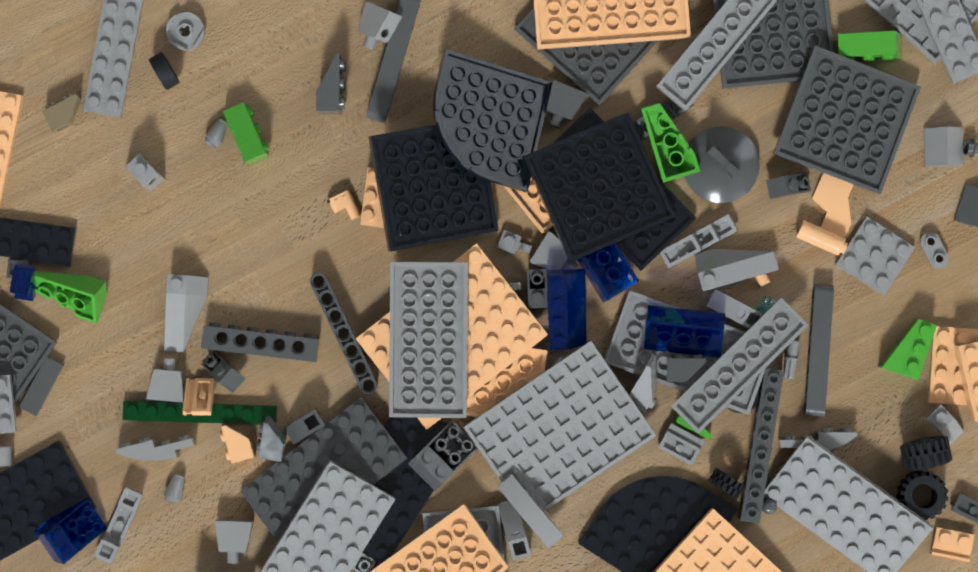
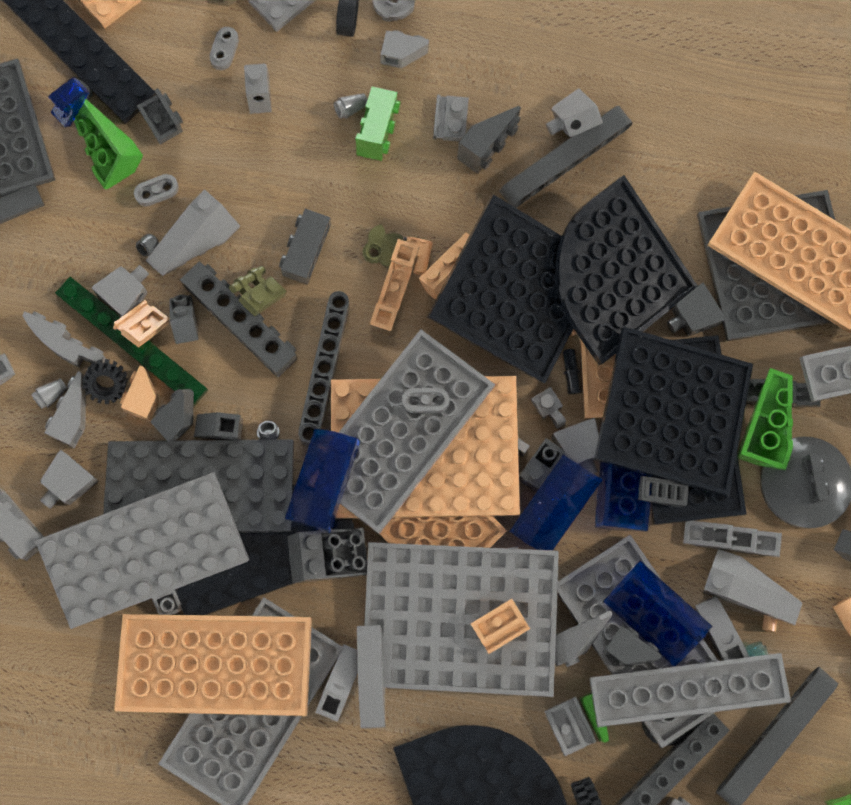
camera: 30 degrees right, 10 degrees down
light grey axle [783,341,800,379] -> none
none -> light grey slope [44,371,86,449]
none -> black tyre [82,359,128,404]
none -> light grey plate [134,174,179,206]
none -> dark grey piece [136,234,159,256]
none -> dark grey bracket [137,88,183,145]
none -> light grey plate [209,27,239,70]
none -> olive plate [229,266,287,317]
none -> dark grey plate [257,421,280,440]
none -> dark grey brick [279,209,331,285]
none -> clear blue slope [285,429,360,533]
none -> olive plate [363,224,403,267]
none -> light nougat slope [370,239,419,332]
none -> light grey slope [380,30,429,68]
none -> light grey plate [402,388,449,413]
none -> light grey plate [433,95,469,141]
none -> light nougat plate [471,599,530,654]
none -> black axle [563,349,583,395]
none -> dark grey slope [638,476,688,507]

